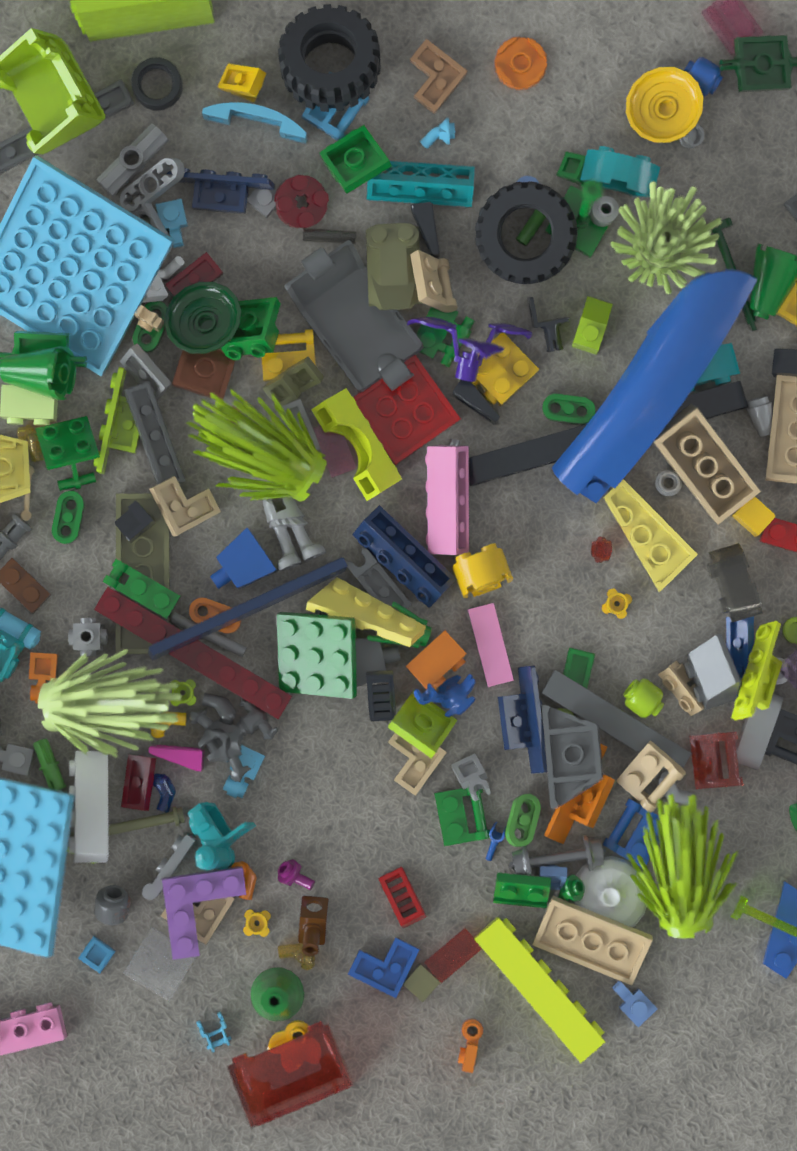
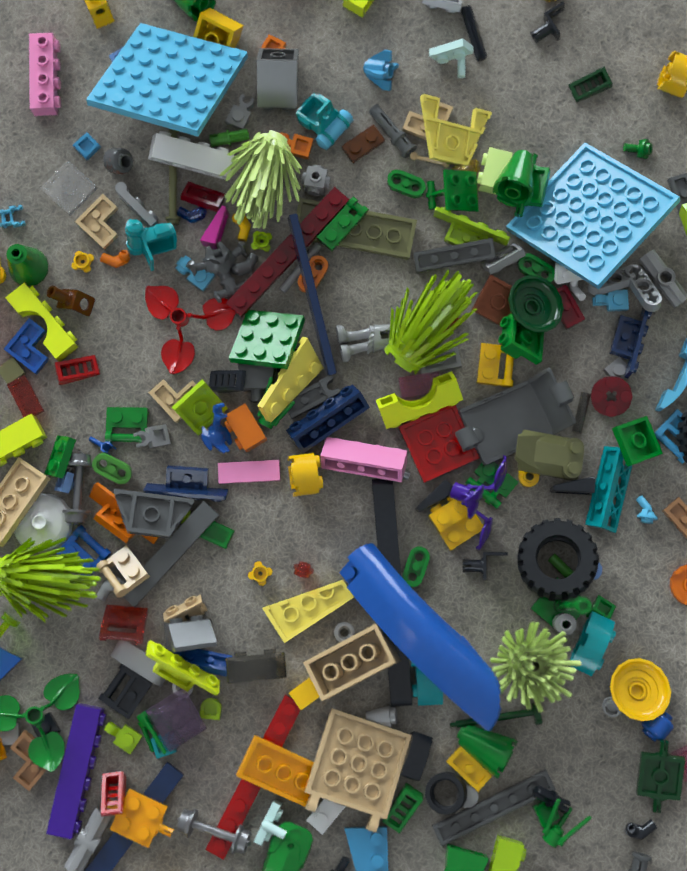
camera: 100 degrees right, 5 degrees down
black panel [115,500,156,543] -> none
tan plate [134,305,164,332] -> none
tan plate [149,476,221,537] -> none
medium lavender plate [162,866,246,960] -> none
blue torso [210,528,277,589] -> none
olive slope [262,356,324,406] -> none
magenta plate [278,859,315,890] -> none
clear yellow arm [278,943,316,970] -> none
tan plate [410,250,457,313] -> none
green plate [558,875,585,901] -> none
lime slope [571,296,613,355] -> none
lime head [623,678,664,718] -> none
none -> neon yellow arch [5,283,78,362]
none -> red plant [145,286,236,374]

